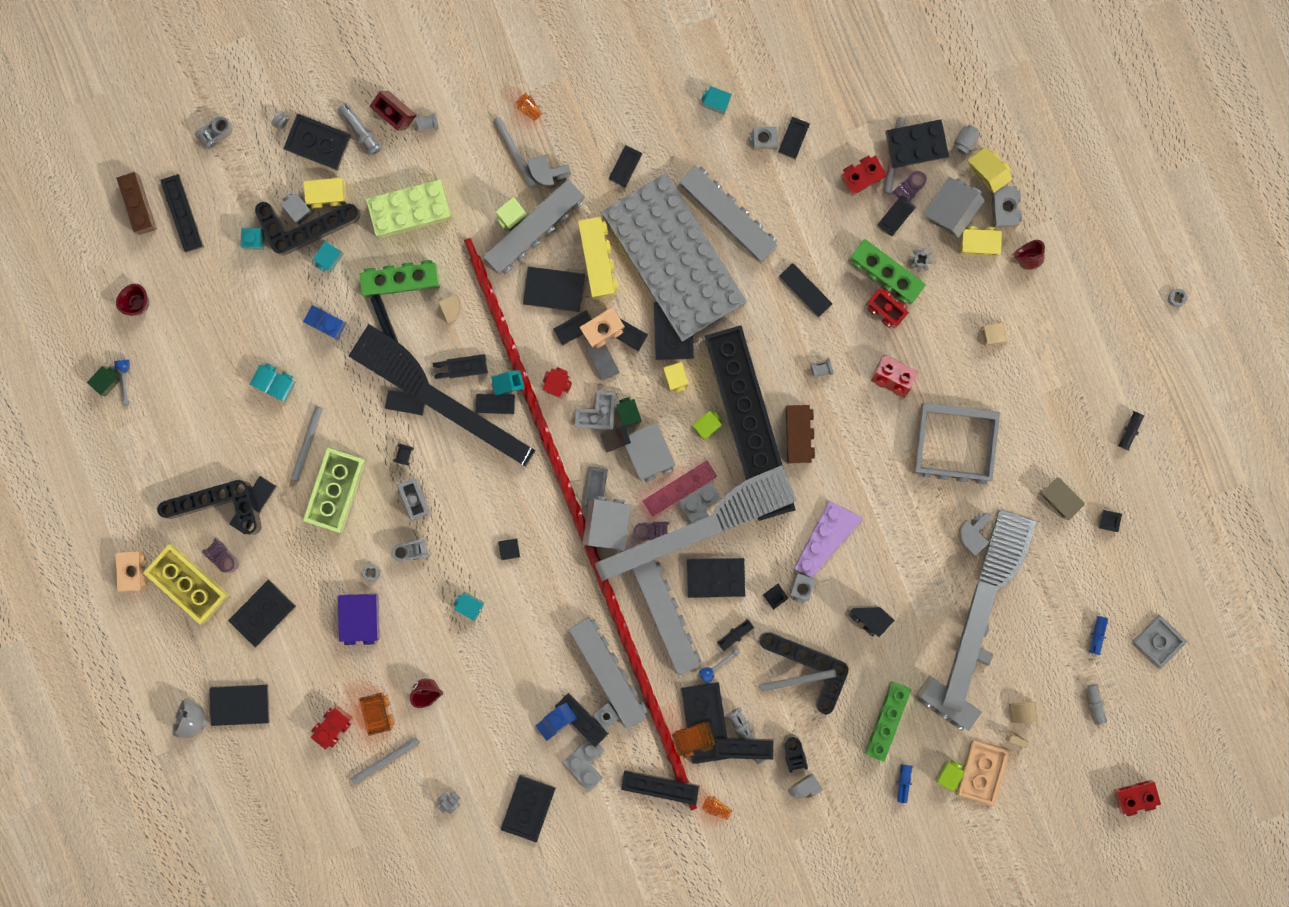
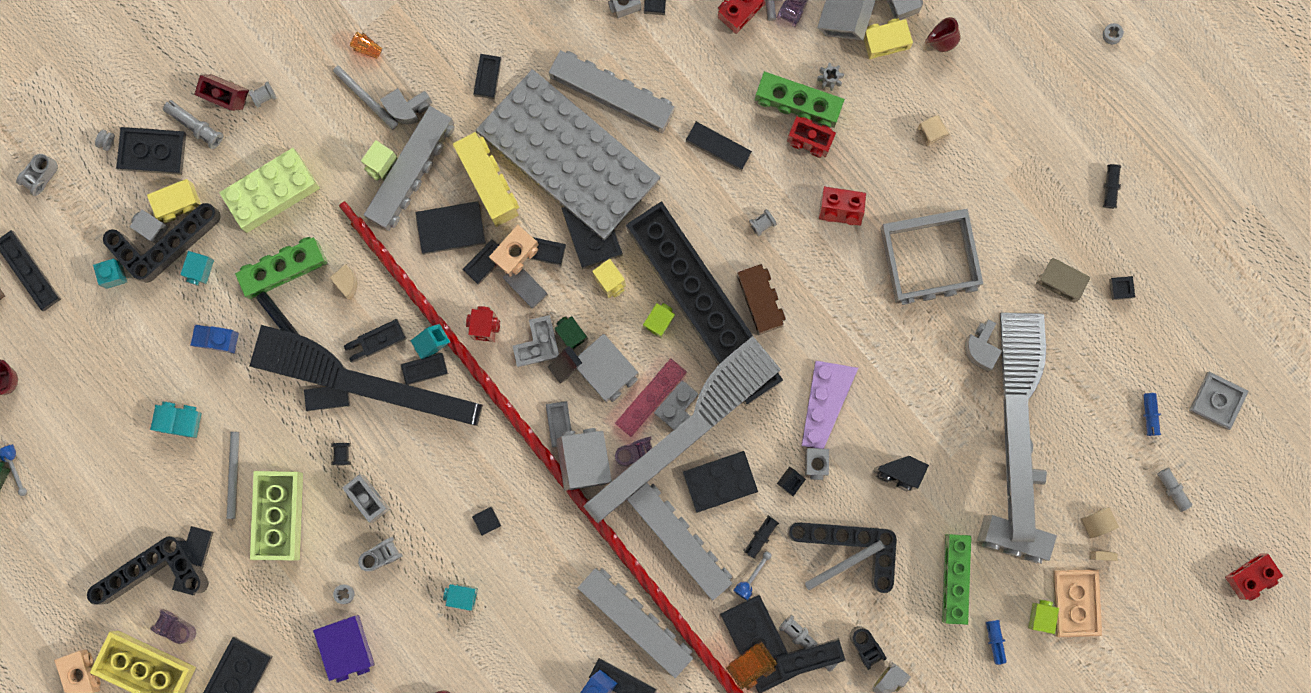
camera: 20 degrees left, 5 degrees down
light grey plate [593,701,620,729] -> none
black tile [877,195,917,236] -> none

